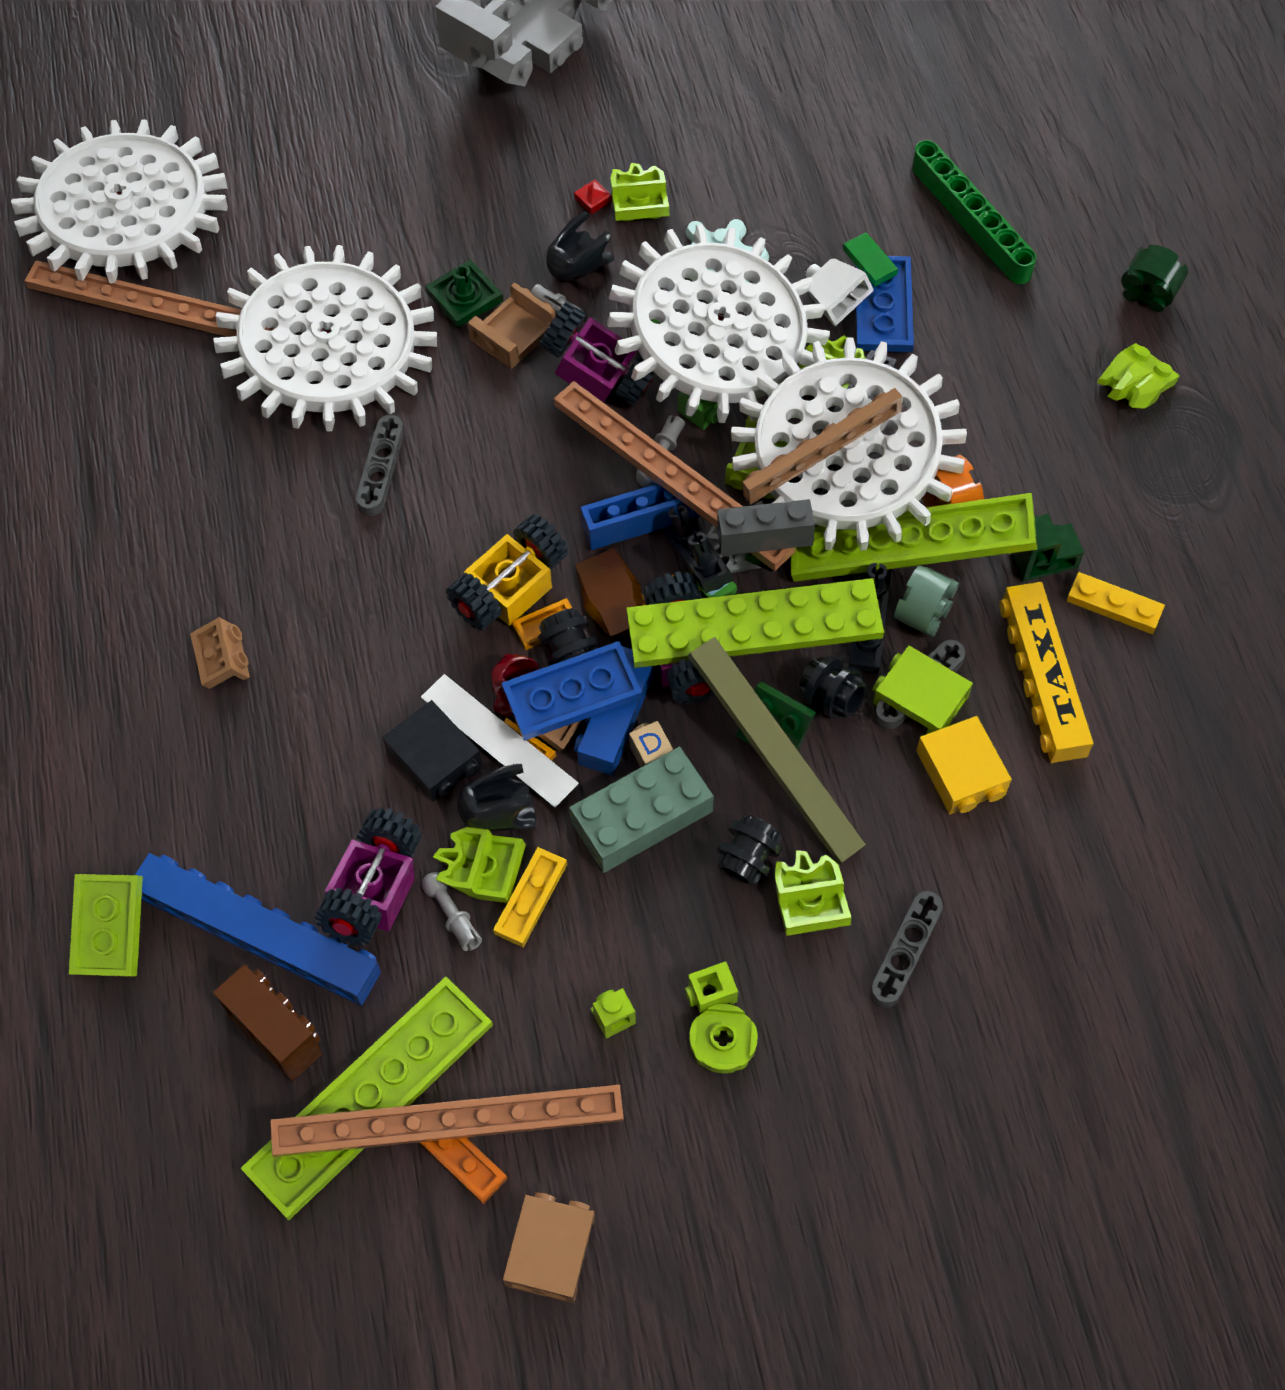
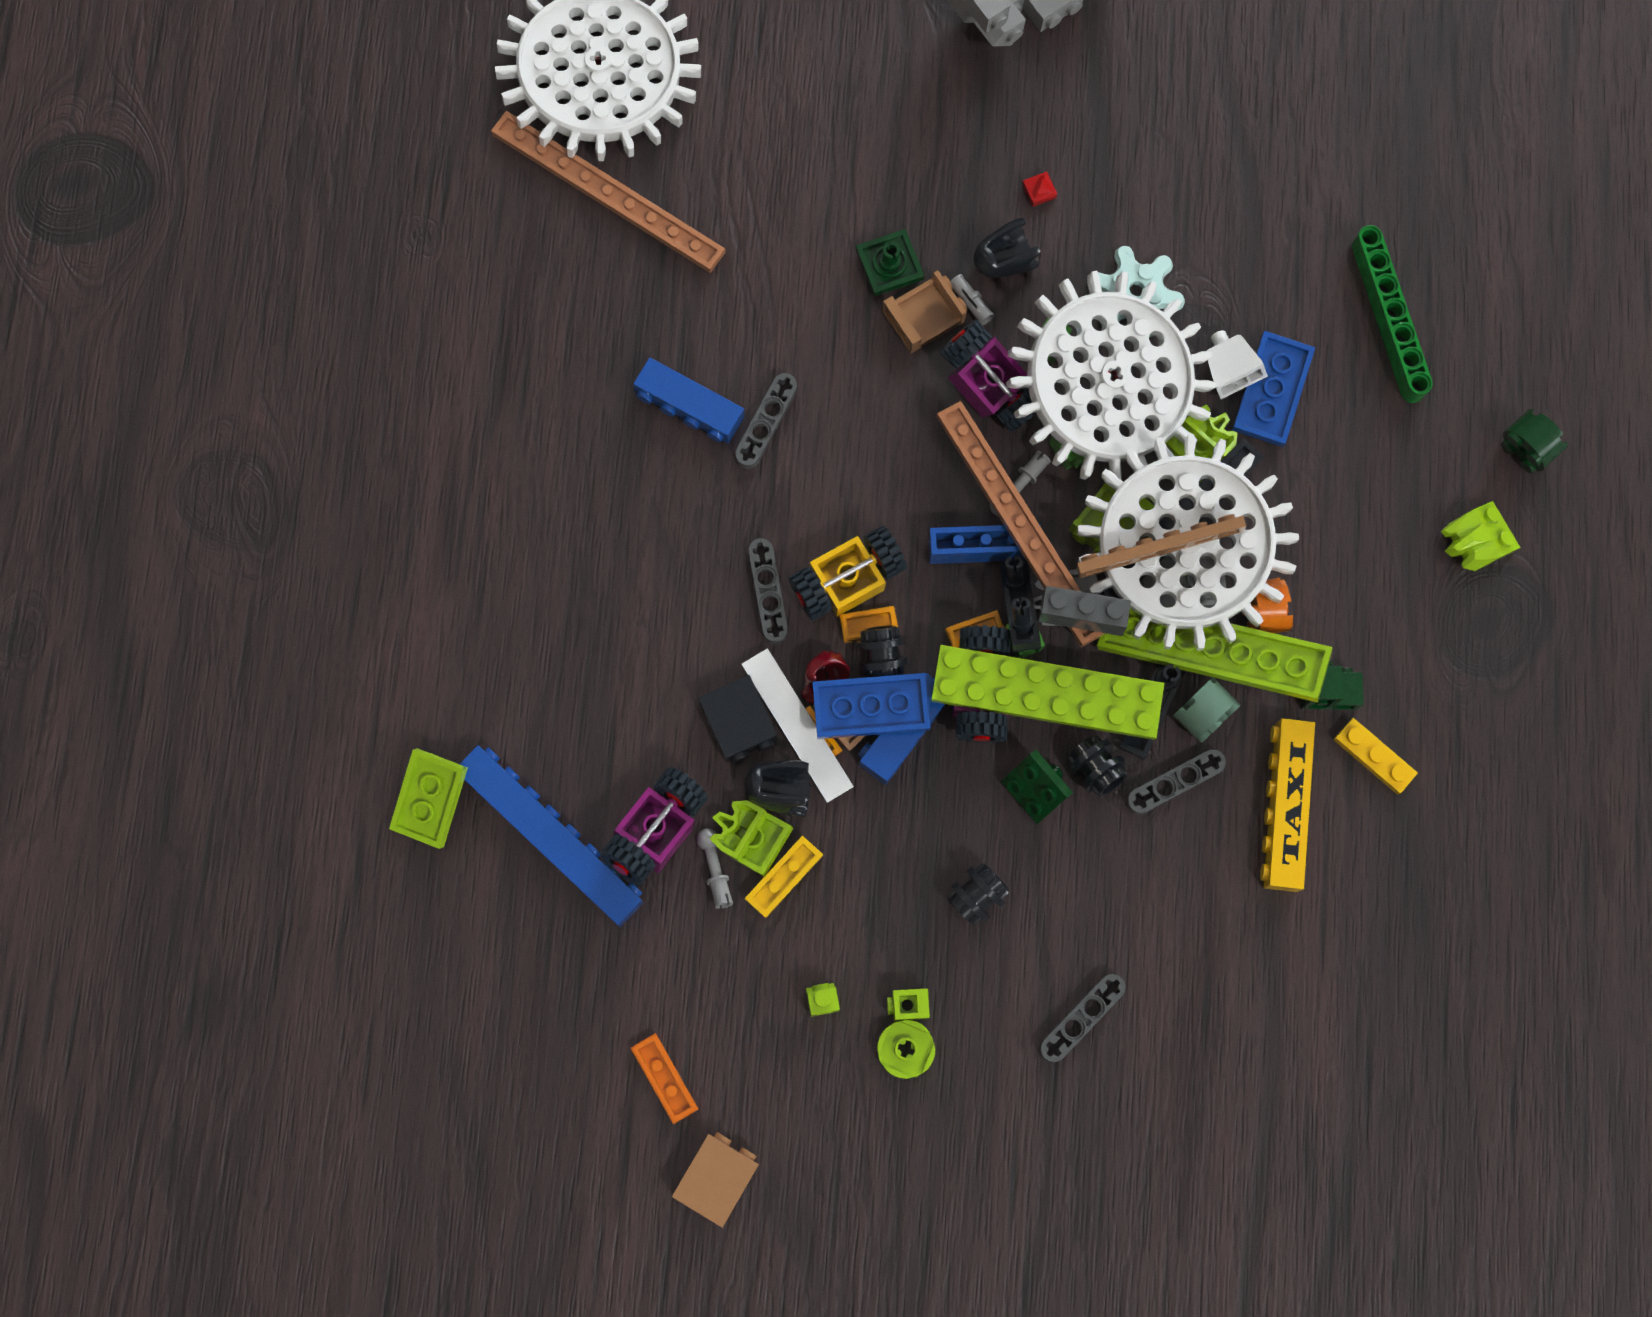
camera: 10 degrees right, 15 degrees up
medium nougat bracket [190,617,250,689] -> none
reddish brown brick [213,964,323,1082] -> none
white gear [214,245,437,431] -> none
lime plate [241,977,493,1221] -> none
nougat plate [271,1085,624,1157] -> none
sand green brick [569,746,714,873] -> none
reddish brown piece [575,547,643,641] -> none
lime plate [610,163,670,221] -> none
tan brick [629,721,673,768] -> none
olive tile [688,637,866,865] -> none
lime plate [775,850,851,936] -> none
green tile [843,232,898,287] -> none
lime panel [872,646,973,735] -> none
yellow brick [916,716,1012,815] -> none
none -> blue brick [633,357,745,444]
none -> dark grey beam [749,538,788,644]

